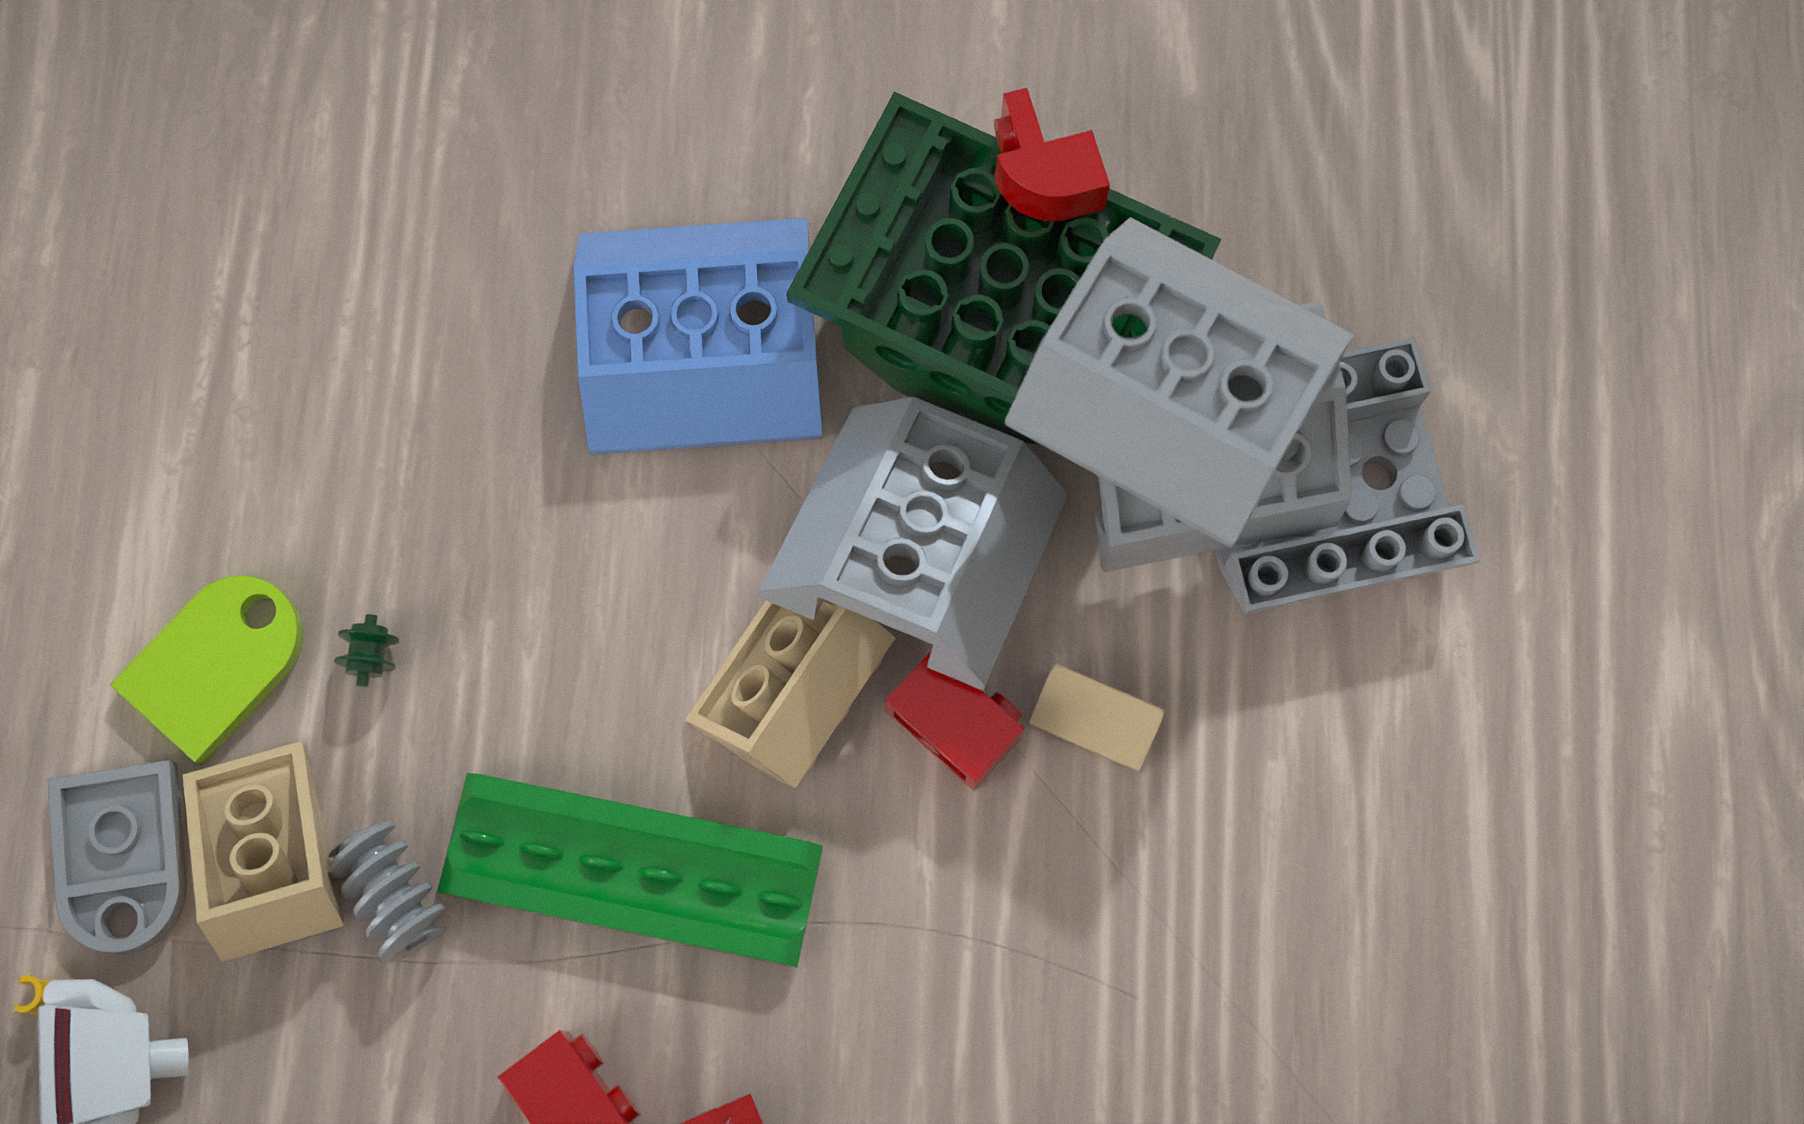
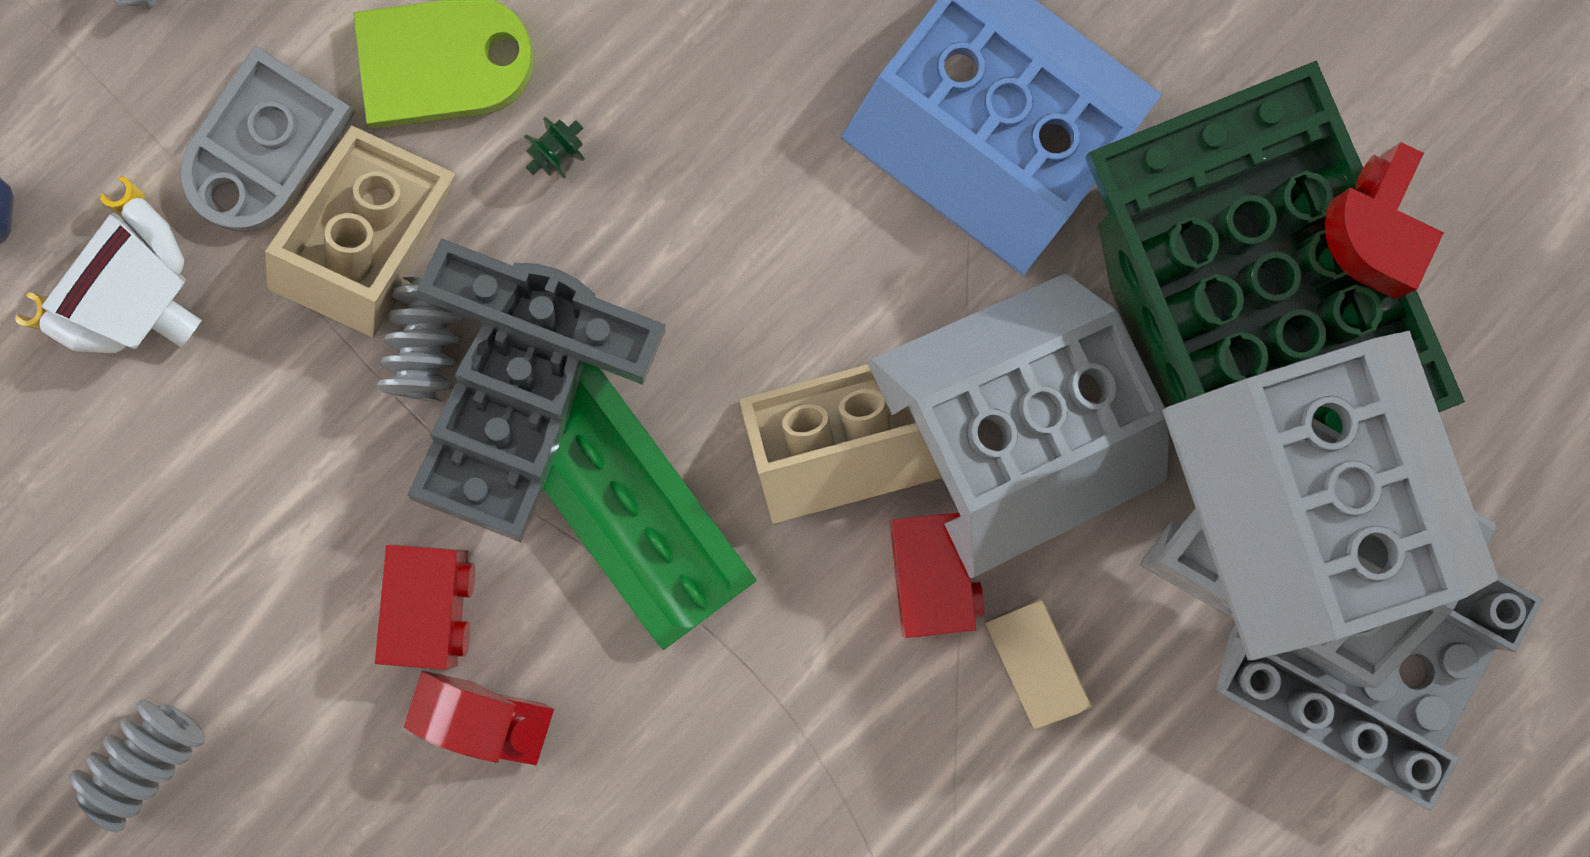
camera: 40 degrees right, 10 degrees up
none -> dark grey slope [408,238,666,543]

